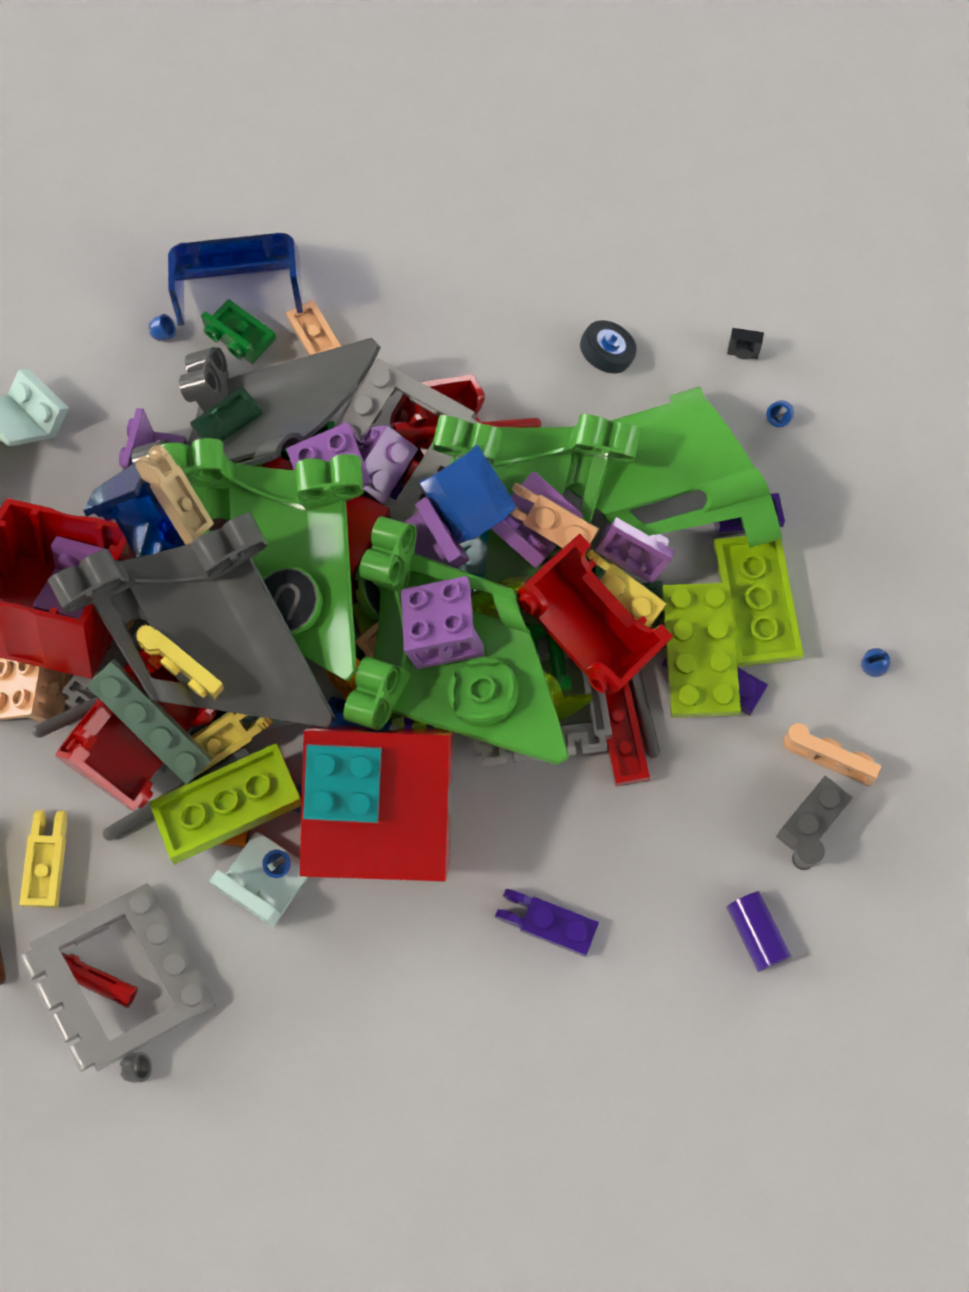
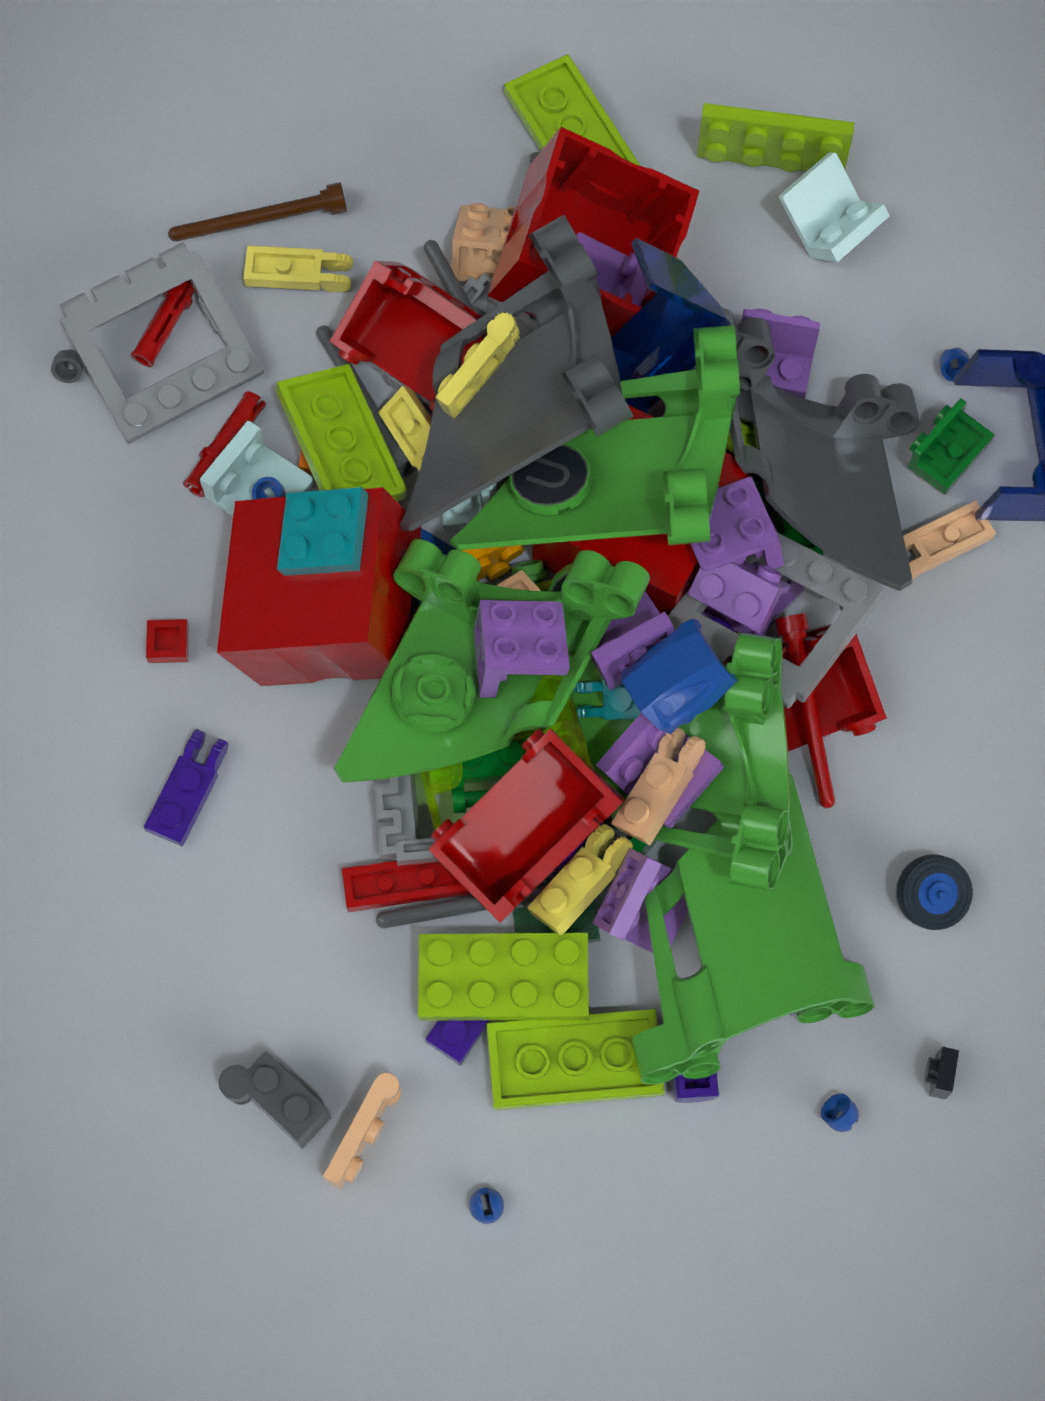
camera: 90 degrees right, 0 degrees up
sand green plate [86,659,213,784] -> none
tan hinge [135,444,214,545] -> none
clear green plate [190,387,263,441] -> none
dark purple brick [726,891,792,972] -> none
none -> red plate [146,619,189,663]
none -> red pin [183,391,266,497]

